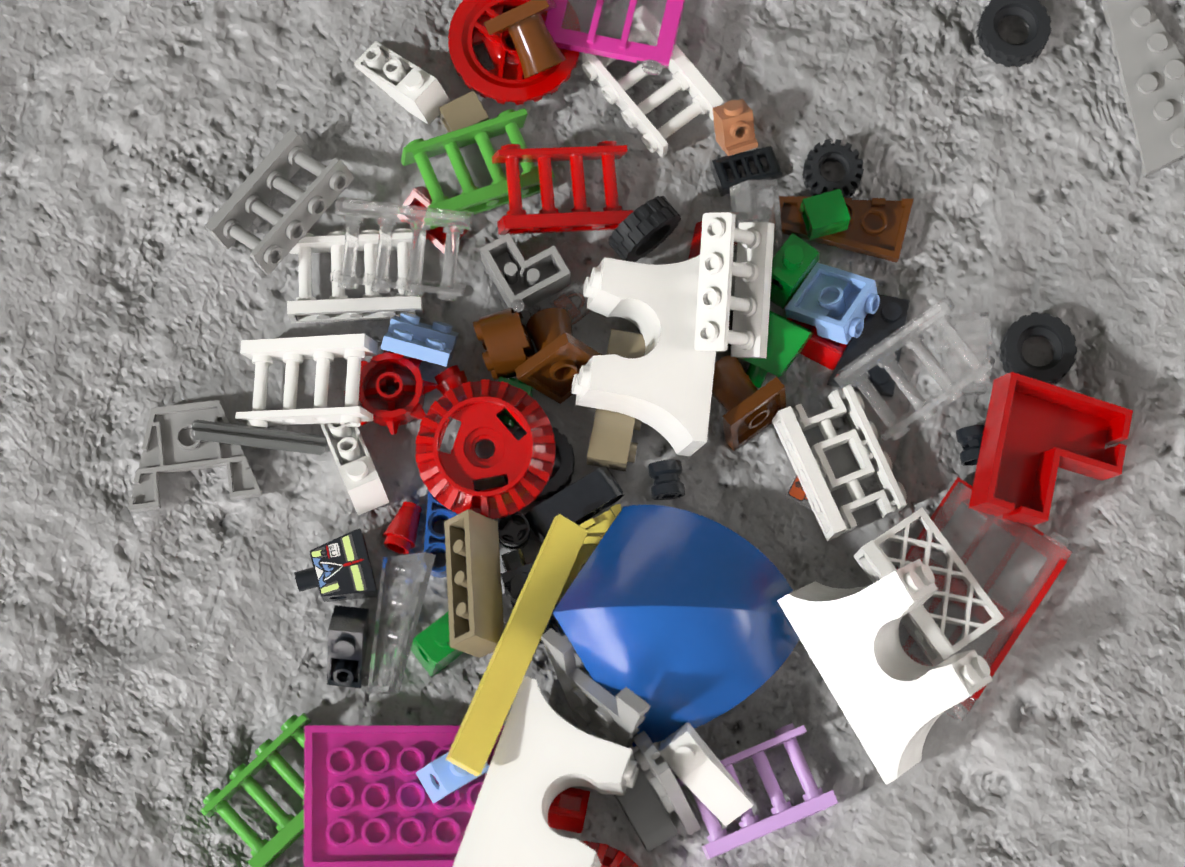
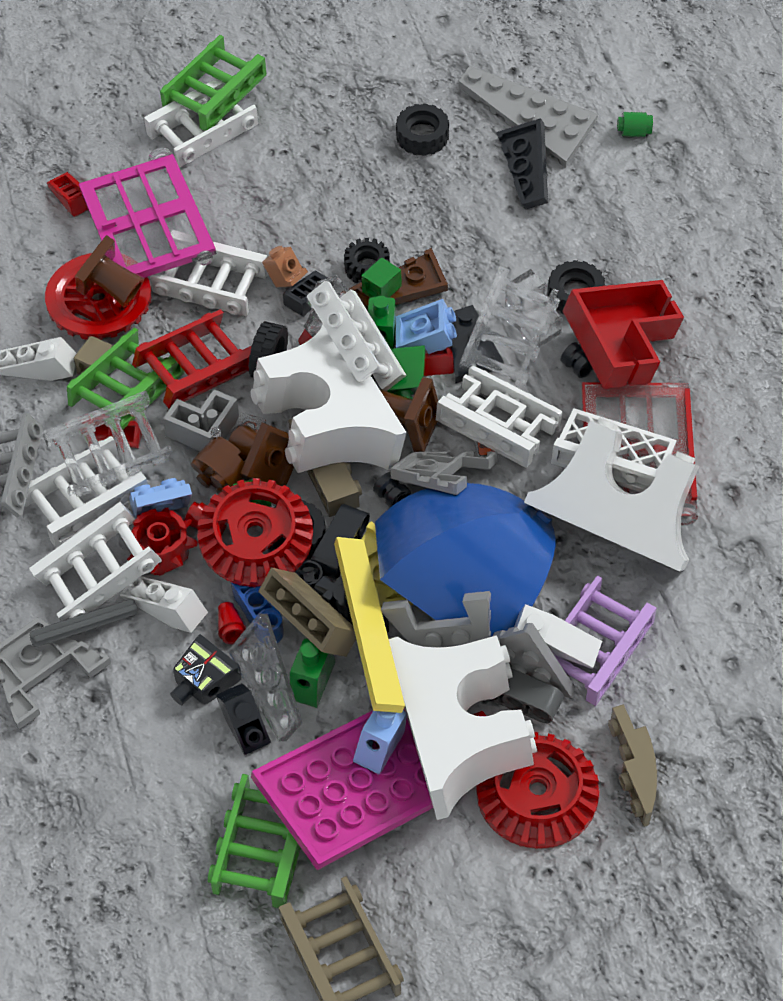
camera: 30 degrees left, 20 degrees down
none -> light grey wing [391,452,498,495]
none -> black wing [496,118,548,210]

